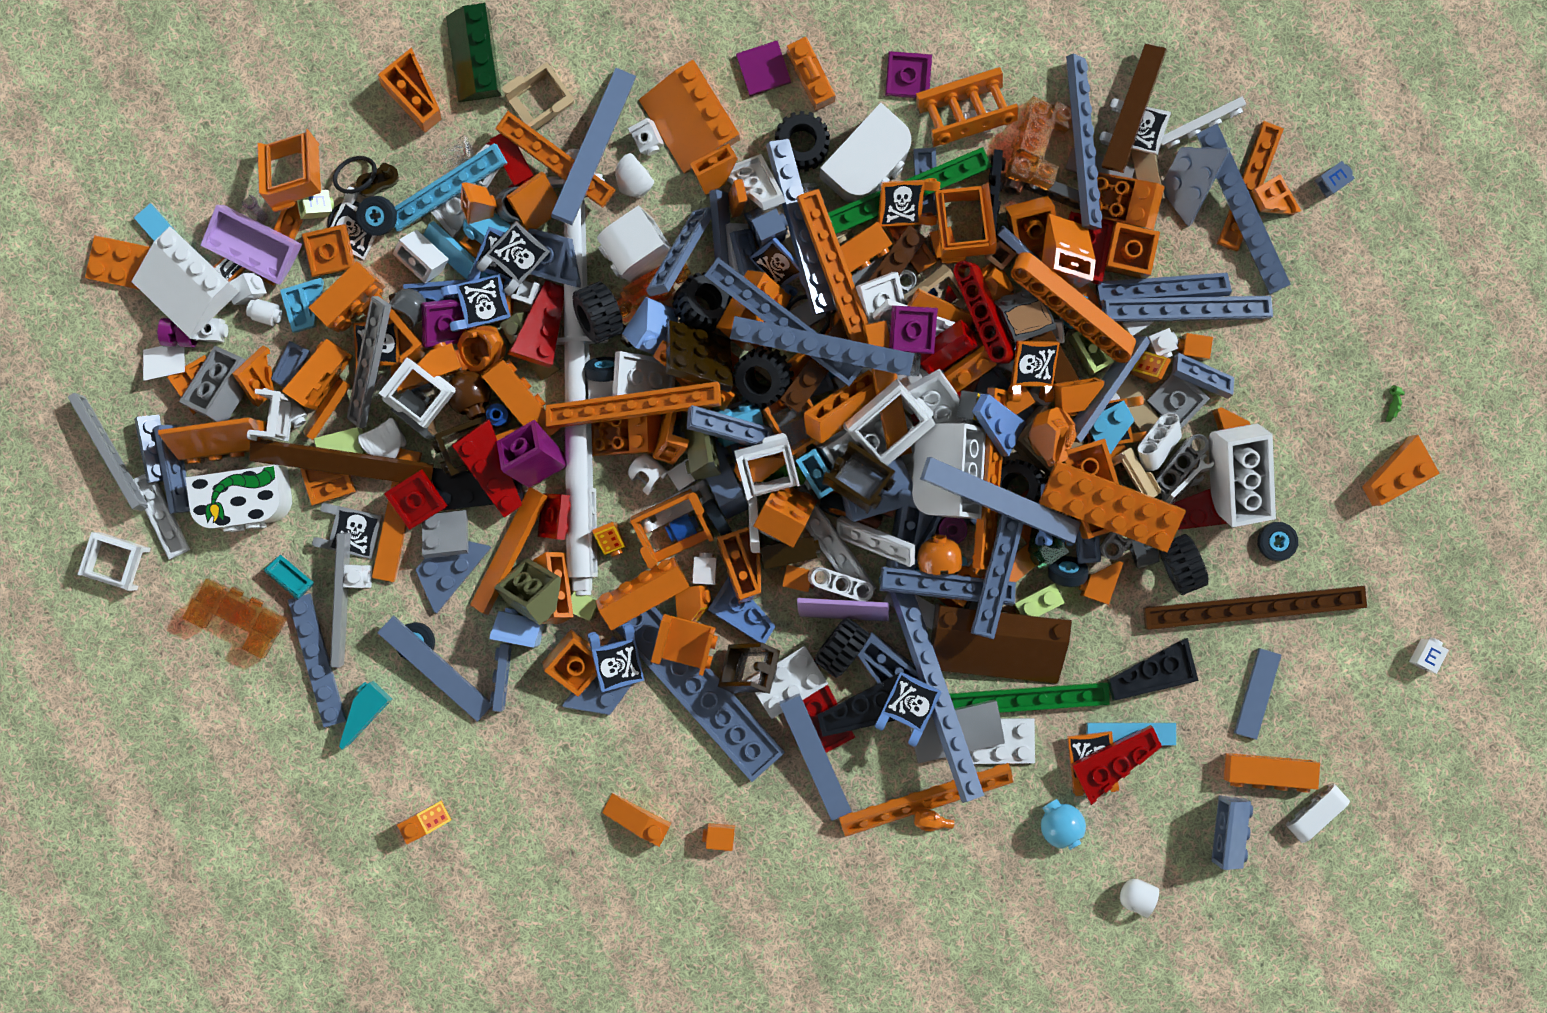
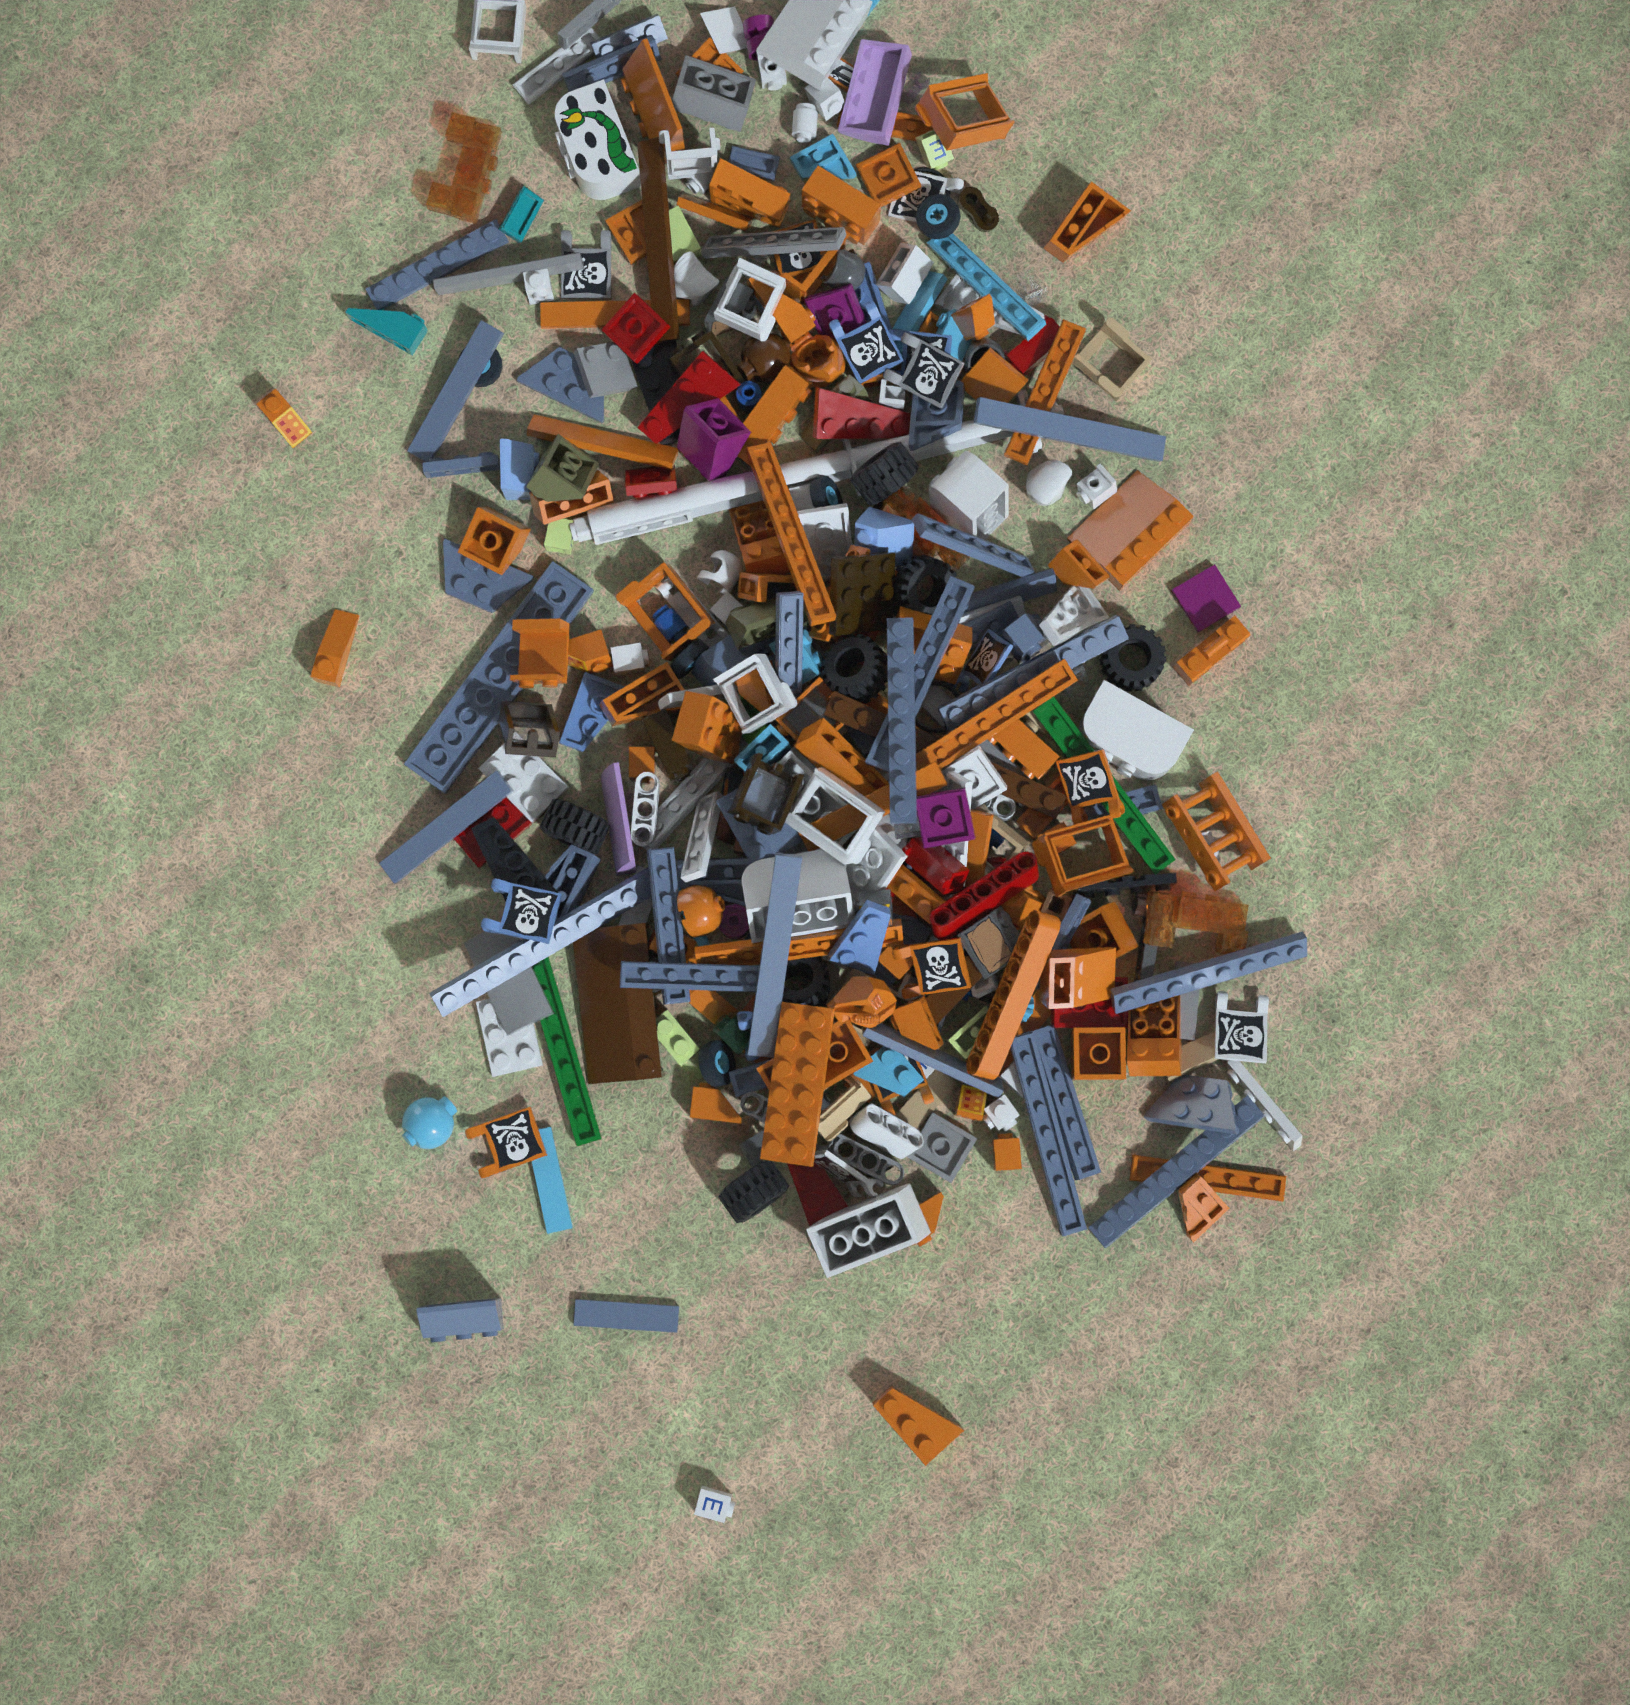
camera: 80 degrees right, 5 degrees down
orange wing [232,345,274,407] -> none
black tyre [333,156,377,194] -> none
dark green slope [446,3,502,102] -> none
flag [587,623,644,692] -> none
orange slope [592,522,626,557] -> none
orange brick [595,557,690,631] -> none
orange brick [702,823,735,851] -> none
orange tile [728,179,747,218] -> none
orange plate [839,763,1014,837] -> none
magenta tile [885,51,932,98] -> none
orange piece [914,809,954,832] -> none
red wing [1071,725,1162,805] -> none
reddish brown tile [1102,43,1167,173] -> none
black wing [1107,638,1199,701] -> none
white helmet [1120,879,1159,918] -> none
reddish brown plate [1143,586,1367,630] -> none
sand blue plate [1172,353,1234,399] -> none
orange brick [1224,753,1320,793] -> none
black bush [1257,522,1298,561] -> none
white beam [1286,783,1350,843] -> none
sand blue brick [1314,161,1355,198] -> none
bright green piece [1386,385,1405,422] -> none

